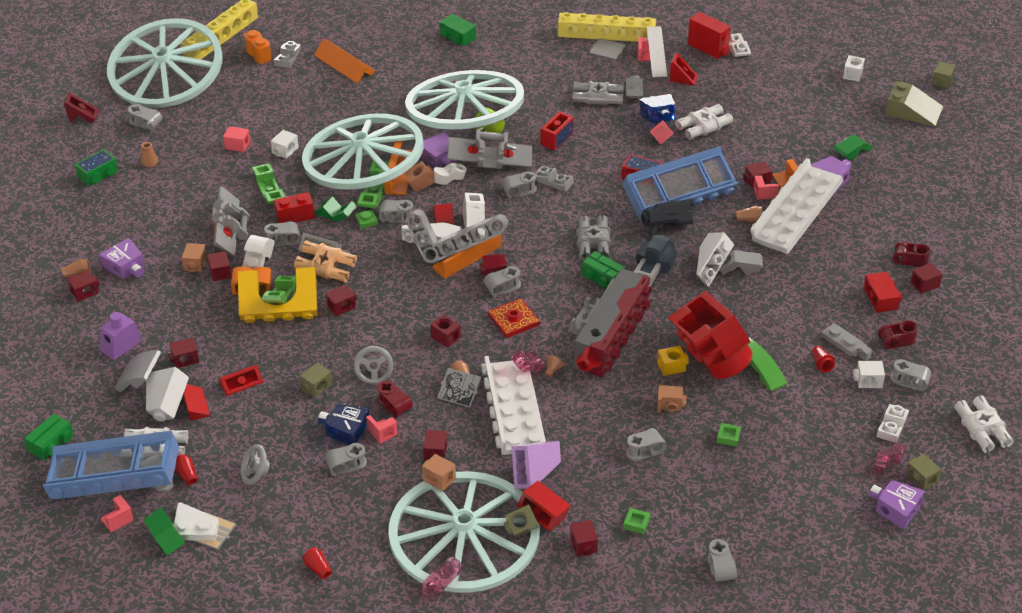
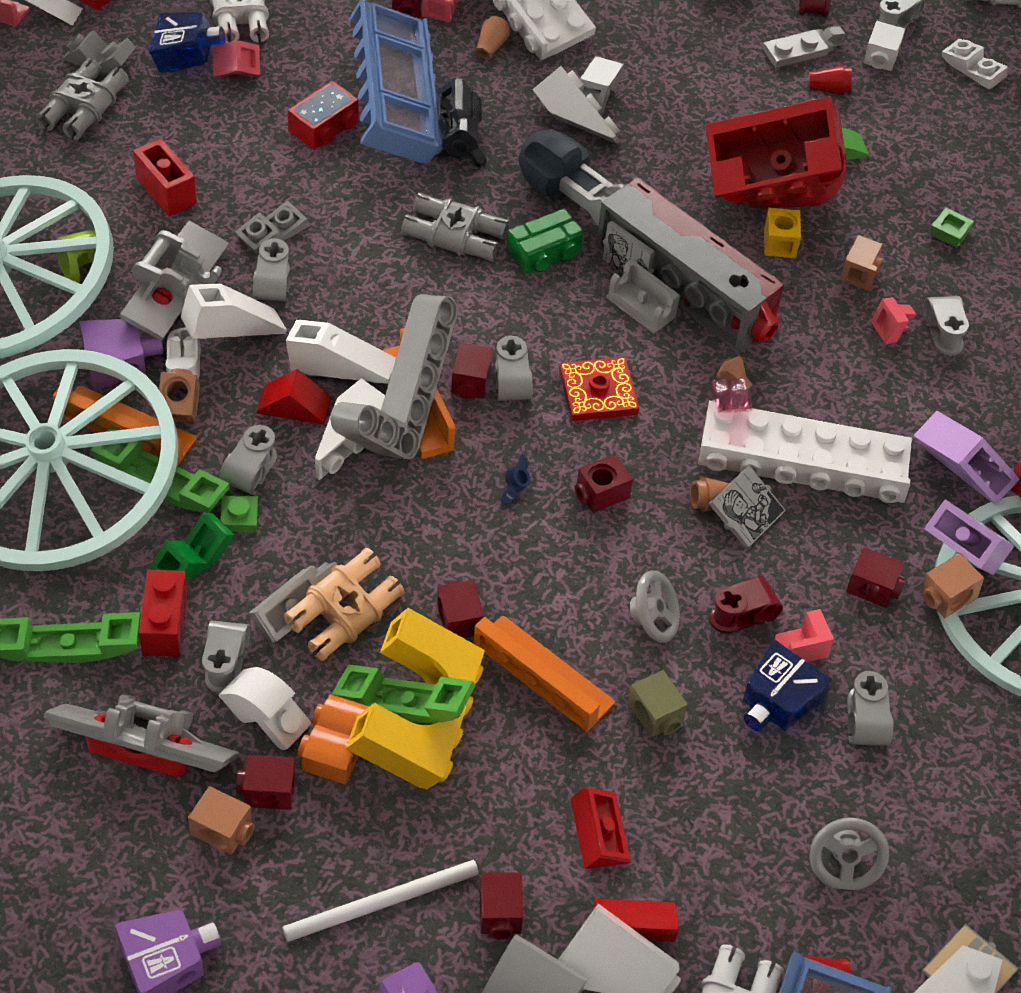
camera: 75 degrees left, 10 degrees up
none -> white slope [181,284,287,339]
none -> white piece [282,860,479,942]
none -> orange panel [473,616,615,732]
none -> dark blue piece [501,454,530,505]
none -> coral tile [871,297,916,345]
none -> lavender slope [924,500,1014,575]

